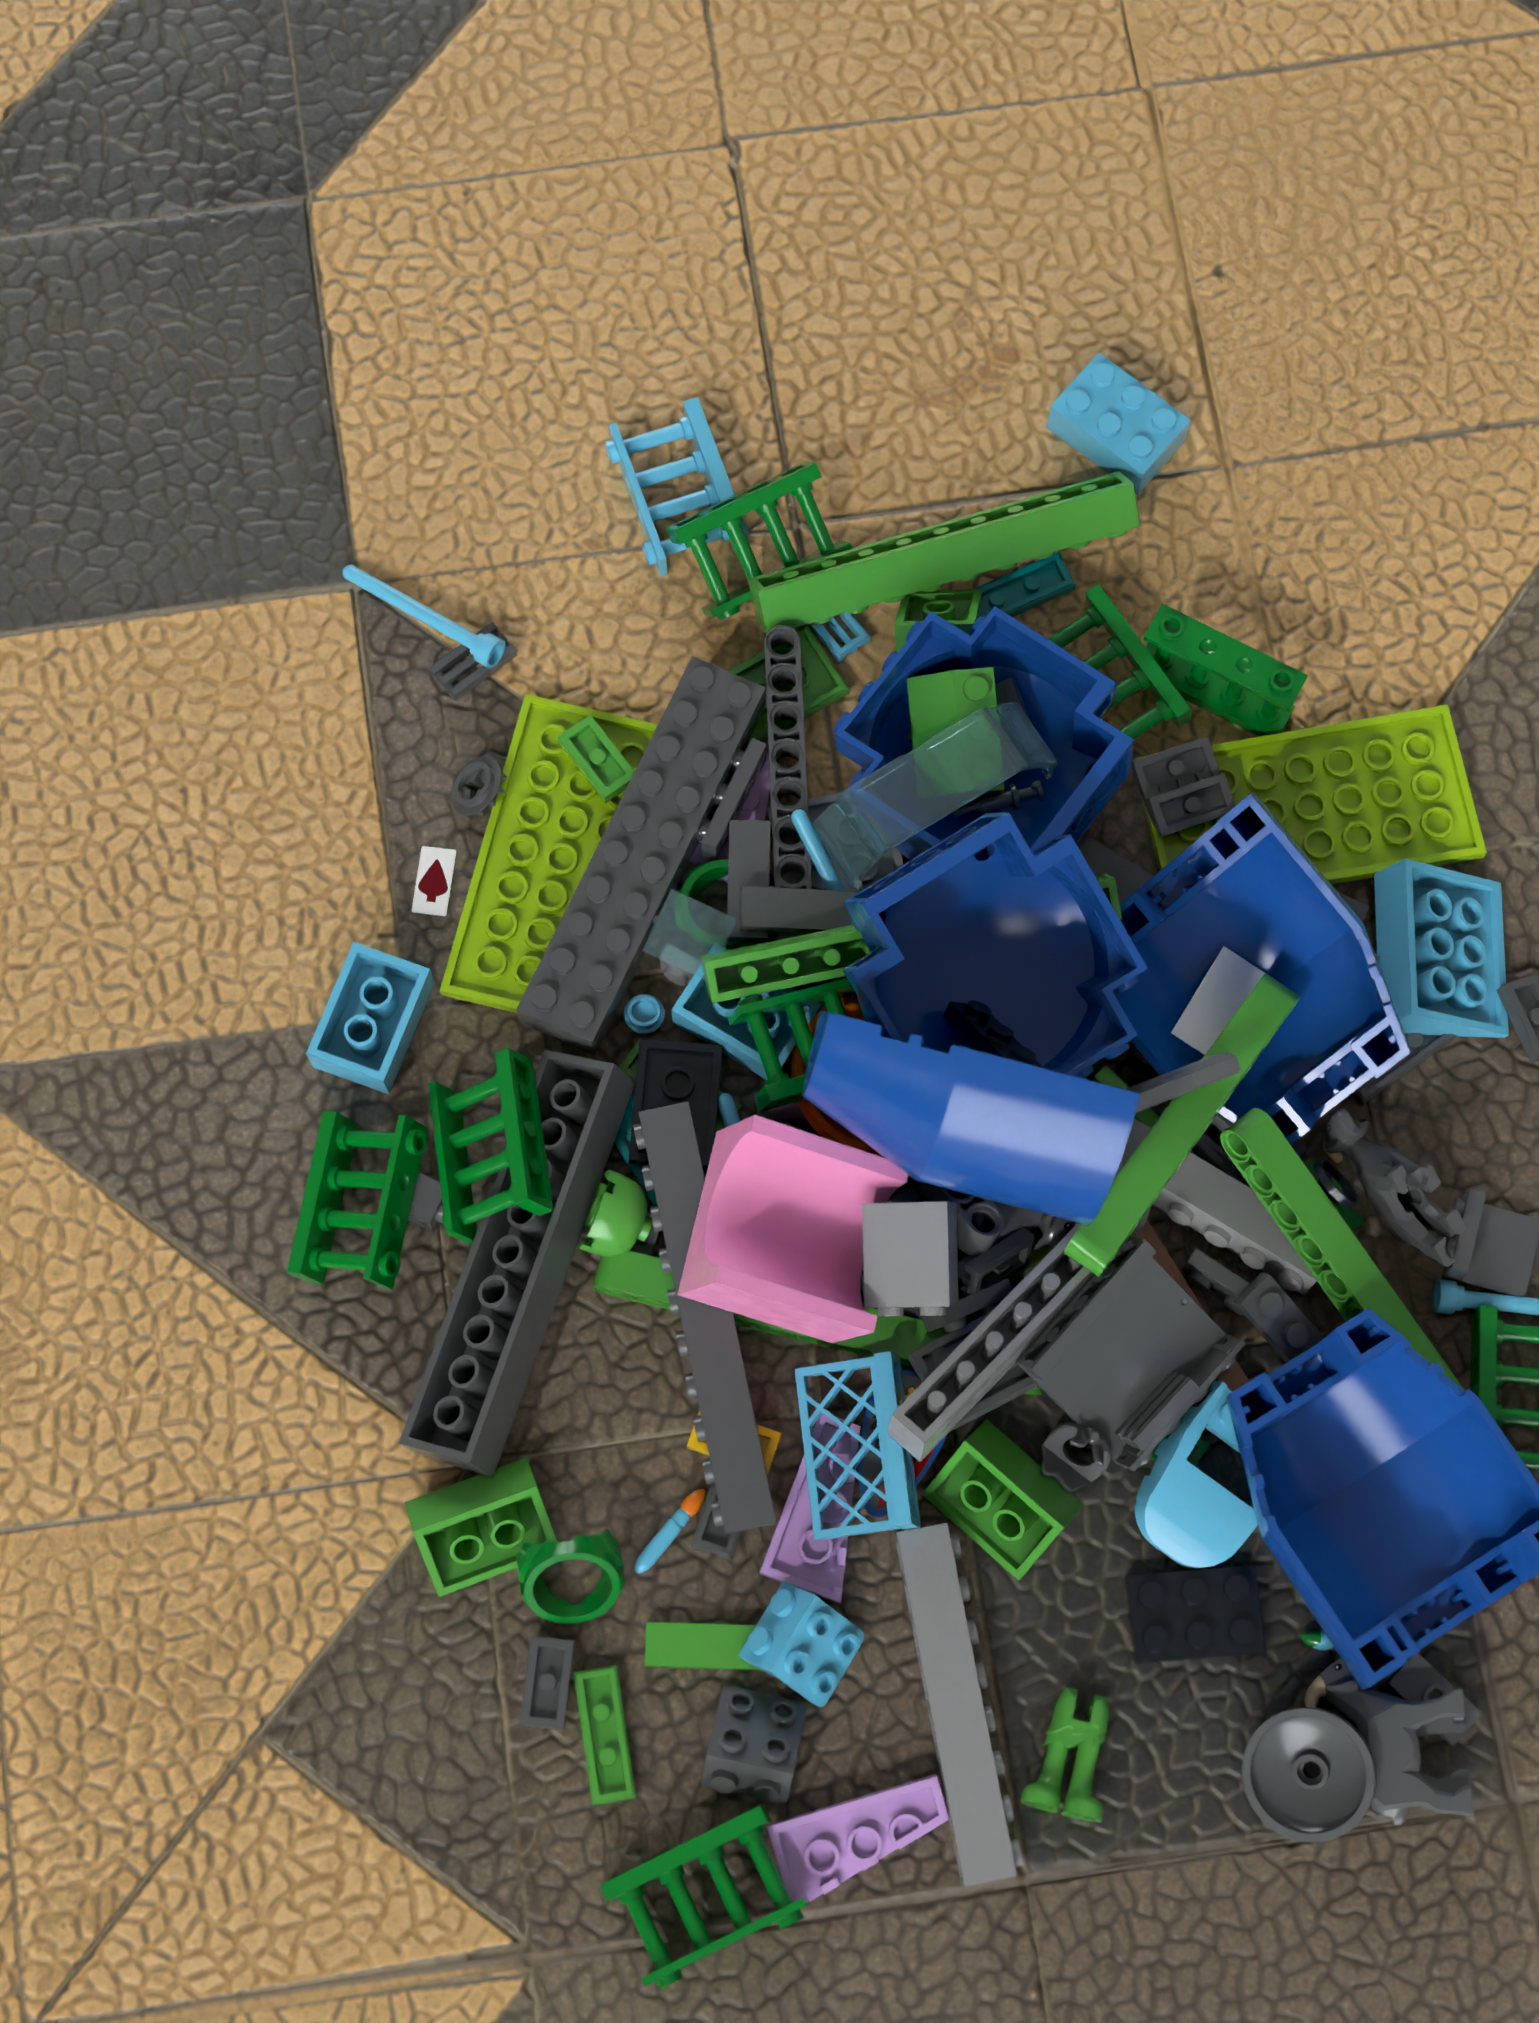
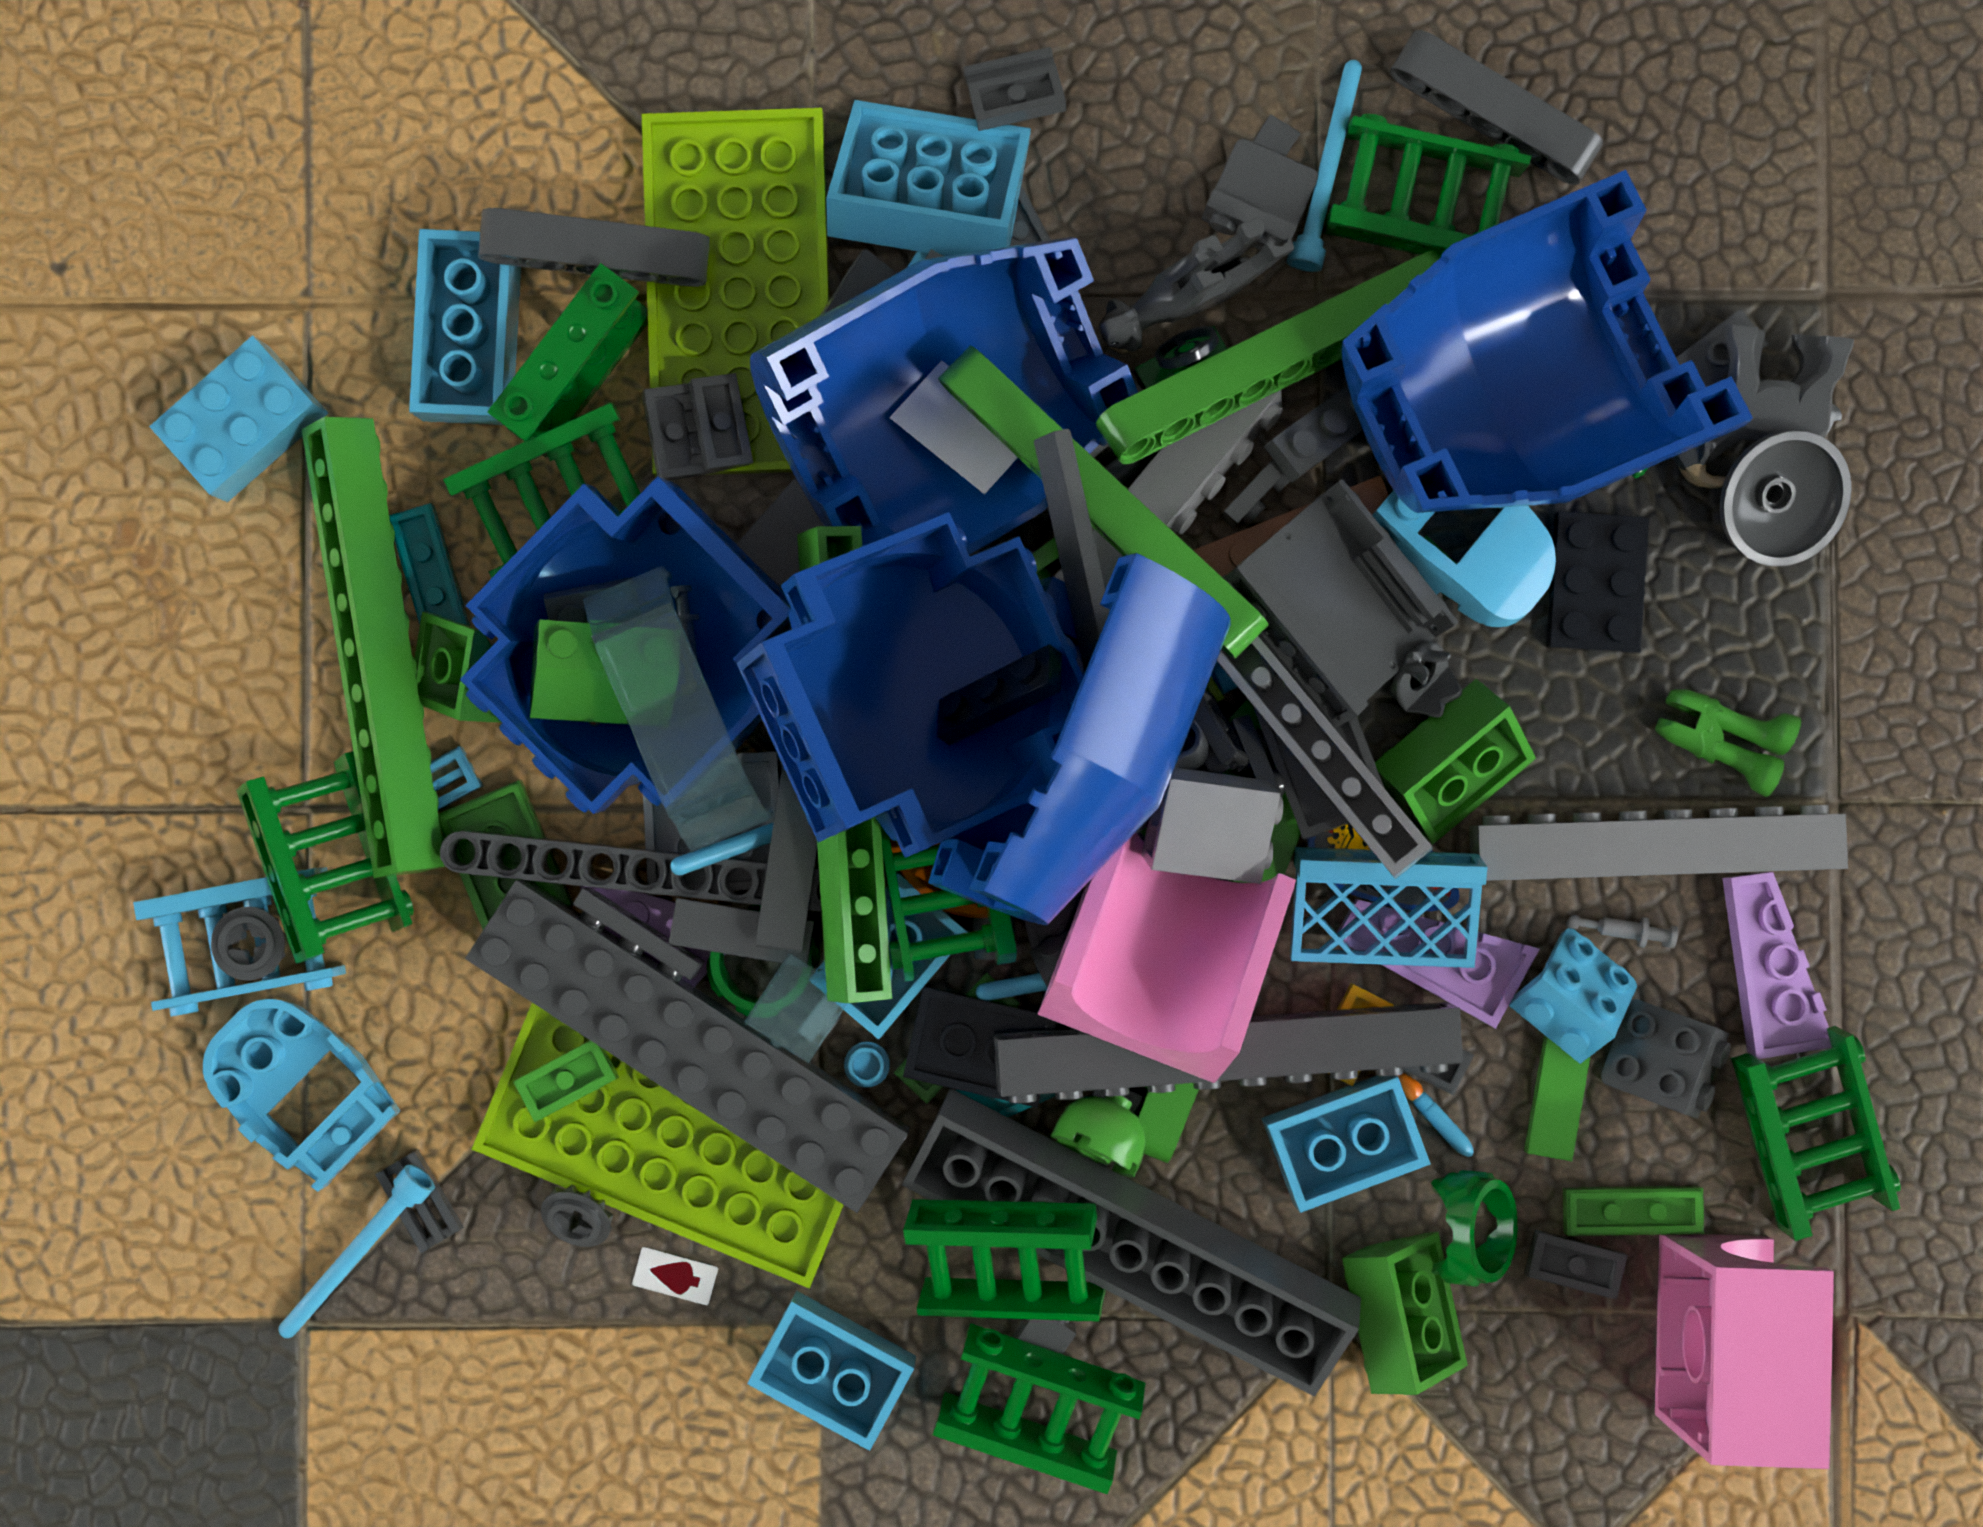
camera: 80 degrees left, 15 degrees up
none -> medium azure slope [203,999,401,1192]
none -> dark grey gear [211,907,287,981]
none -> medium azure brick [409,229,521,425]
none -> dark grey beam [478,208,710,287]
none -> medium azure brick [1261,1075,1431,1213]
none -> light grey piece [1565,915,1678,948]
none -> bright pink piece [1655,1234,1834,1469]

